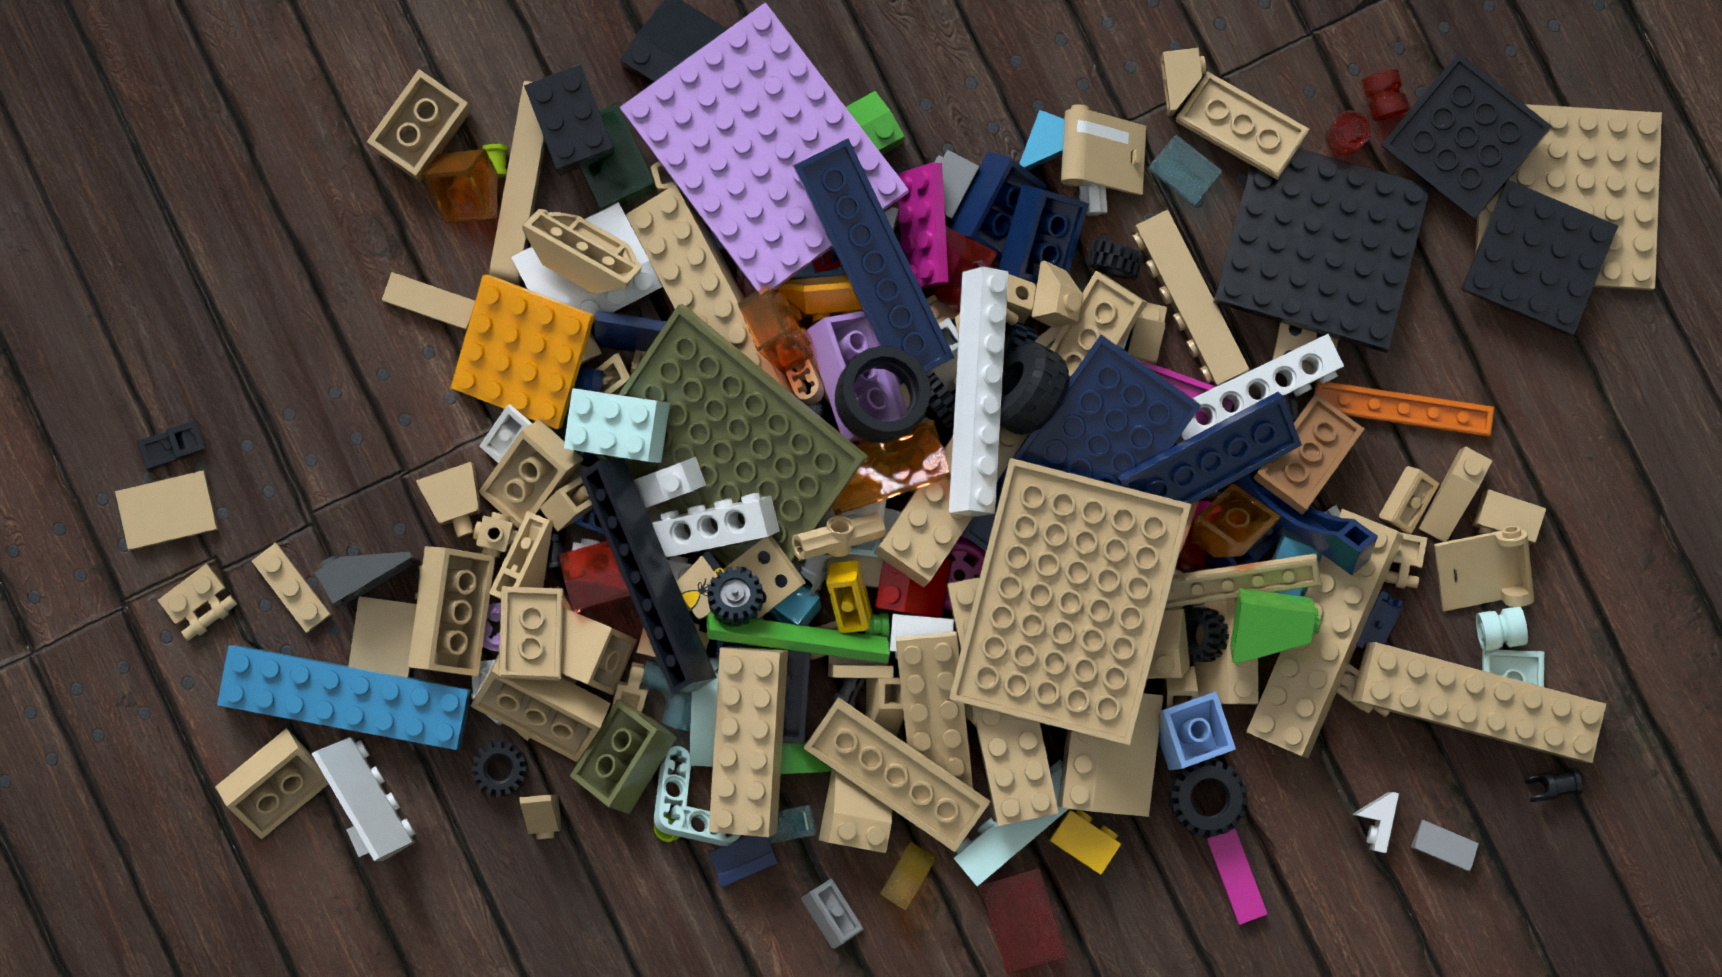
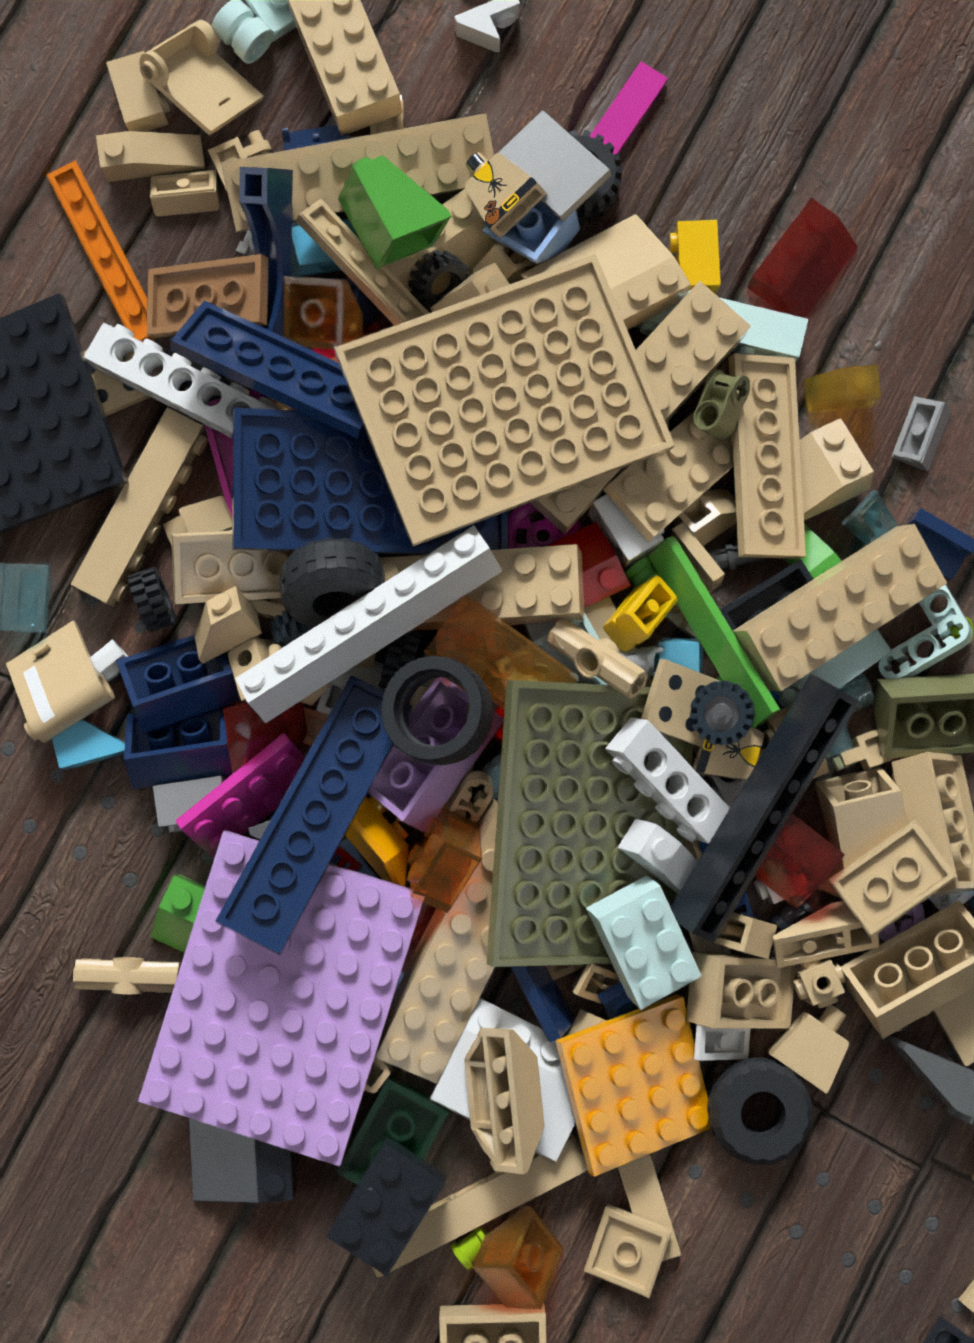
camera: 125 degrees left, 0 degrees up
none -> tan piece [73,957,181,994]
none -> tan torso [464,152,548,239]
none -> tile [498,110,612,222]
none -> tan tile [584,1204,672,1298]
none -> olive piece [693,369,750,439]
none -> black tyre [707,1057,813,1165]

